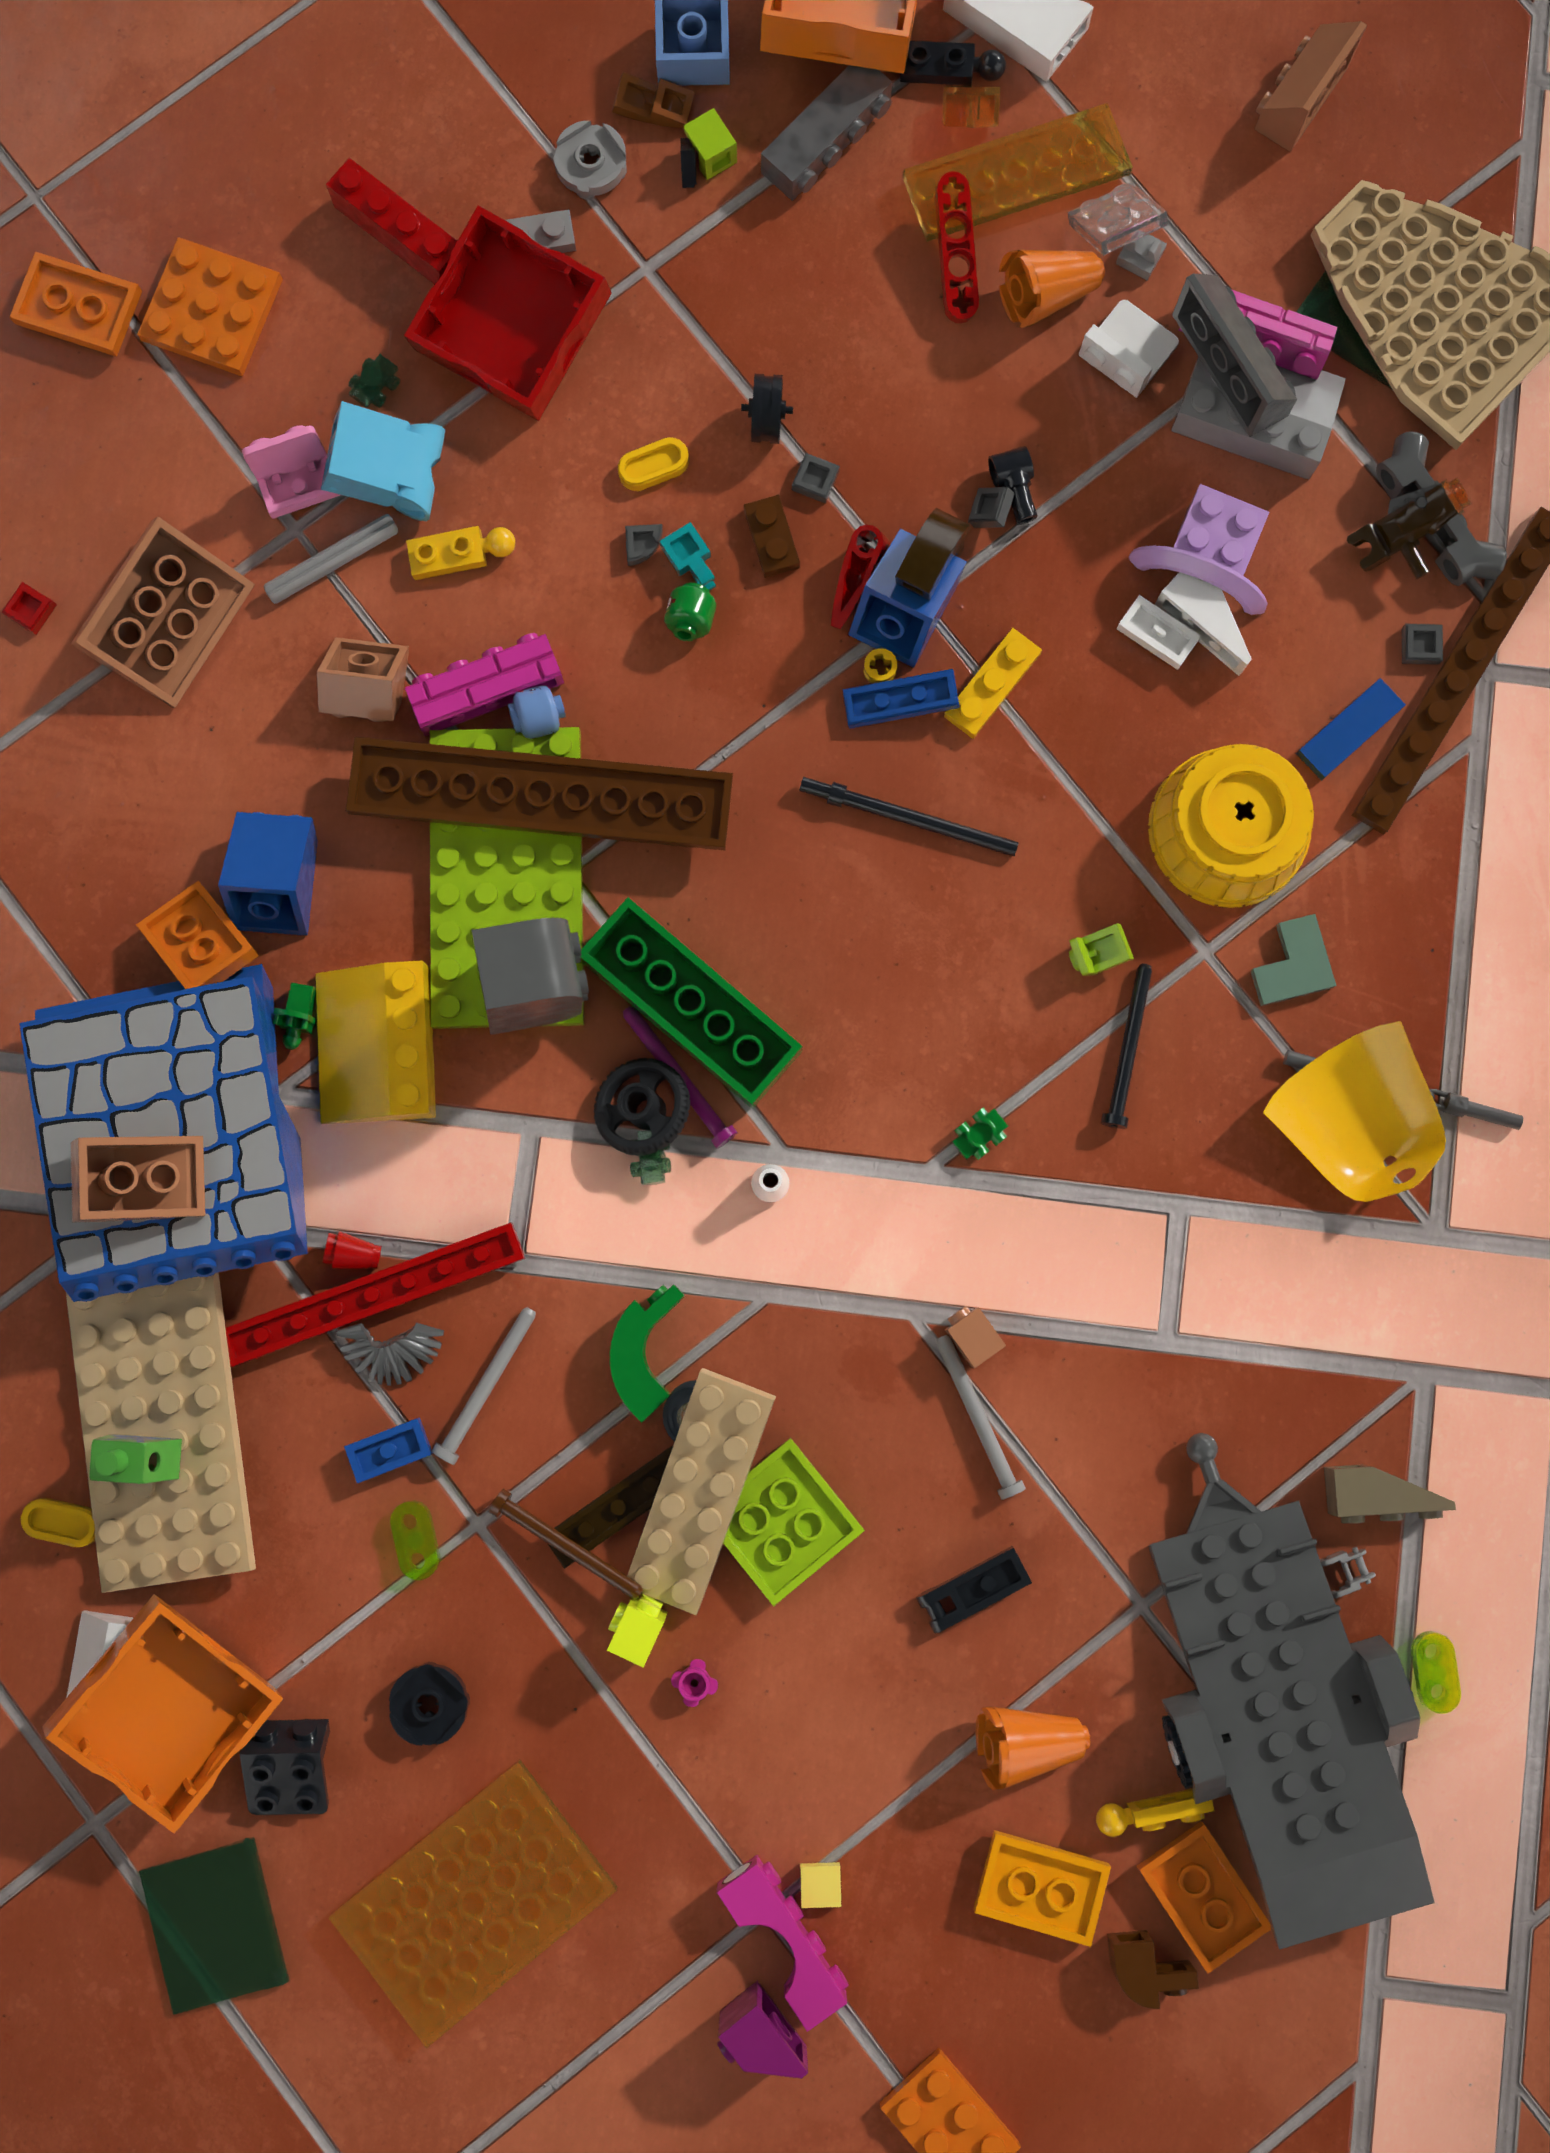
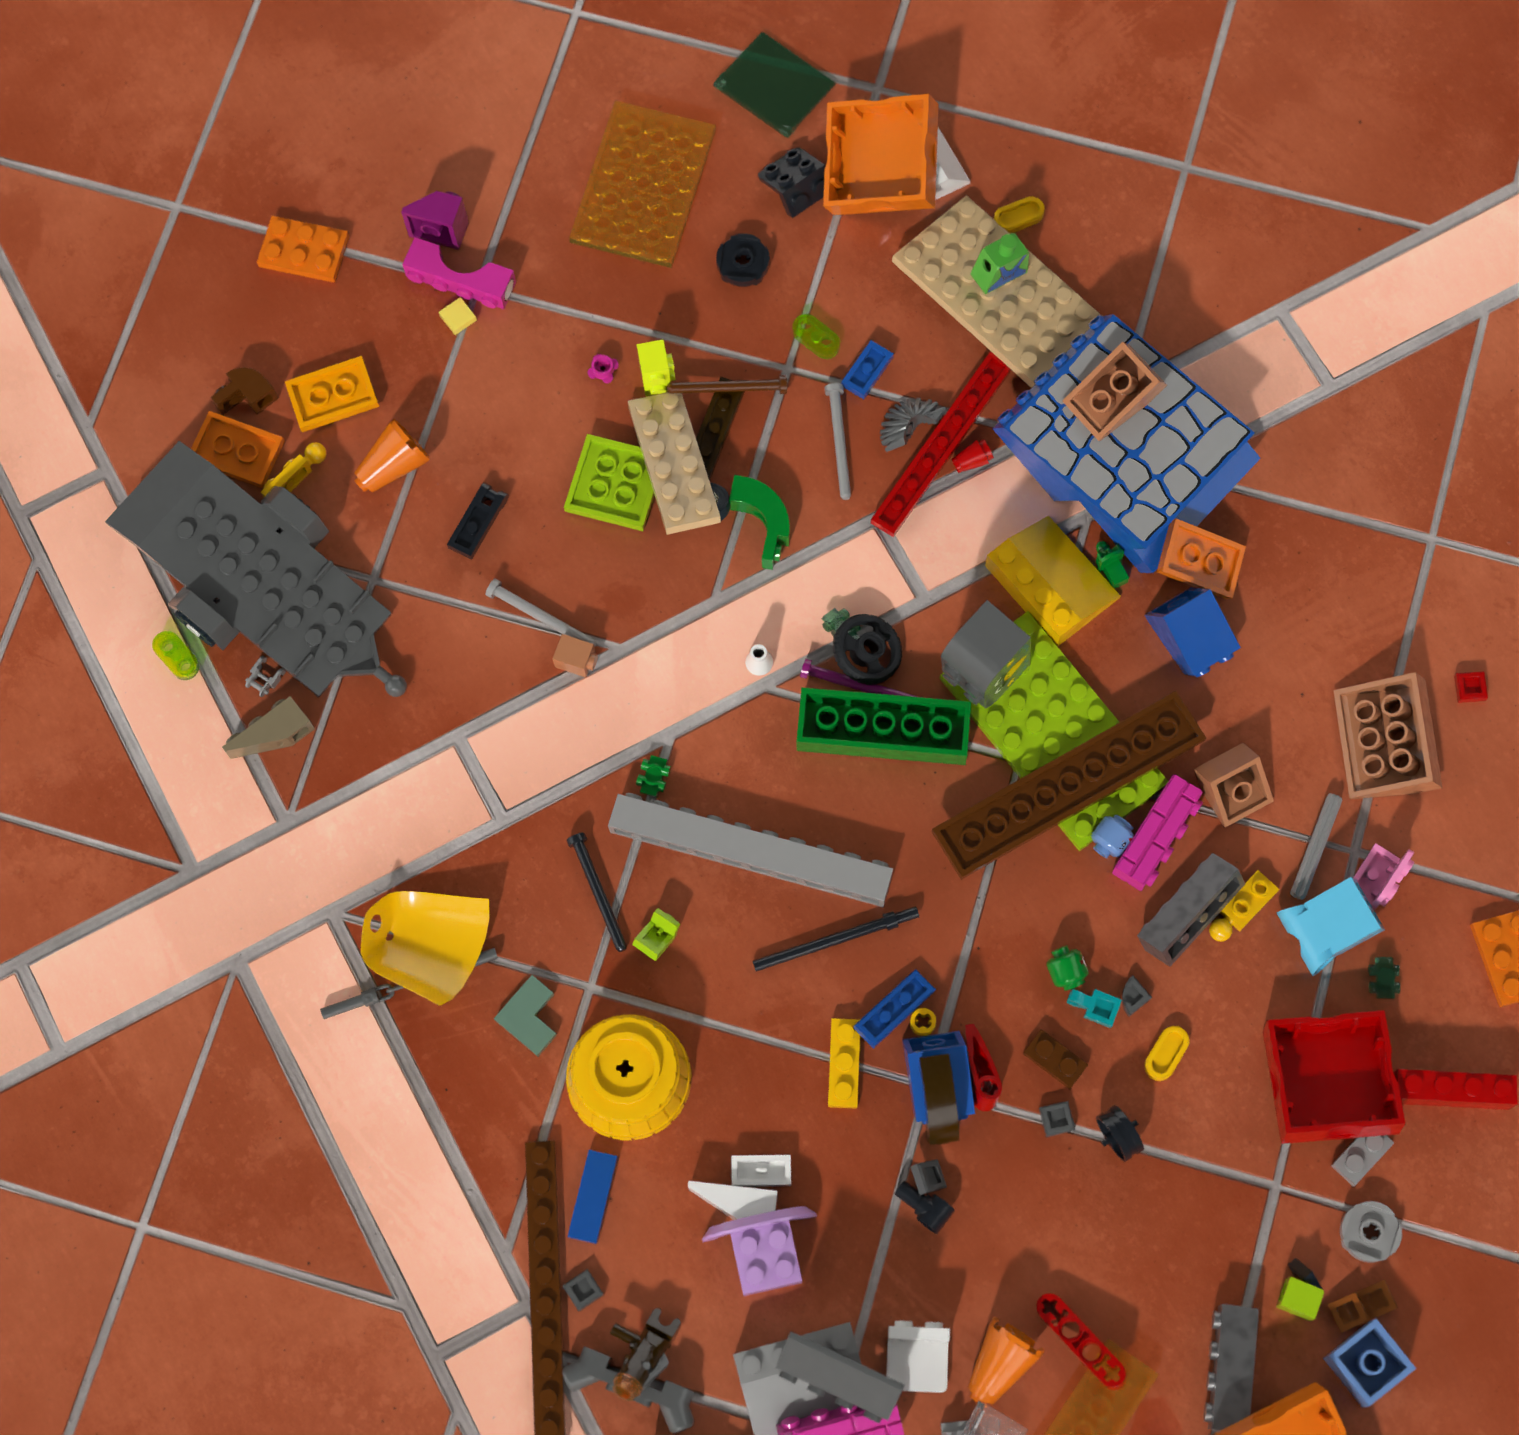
camera: 150 degrees right, 10 degrees down
none -> light grey brick [608,793,893,907]
none -> flat silver brick [1137,853,1245,967]

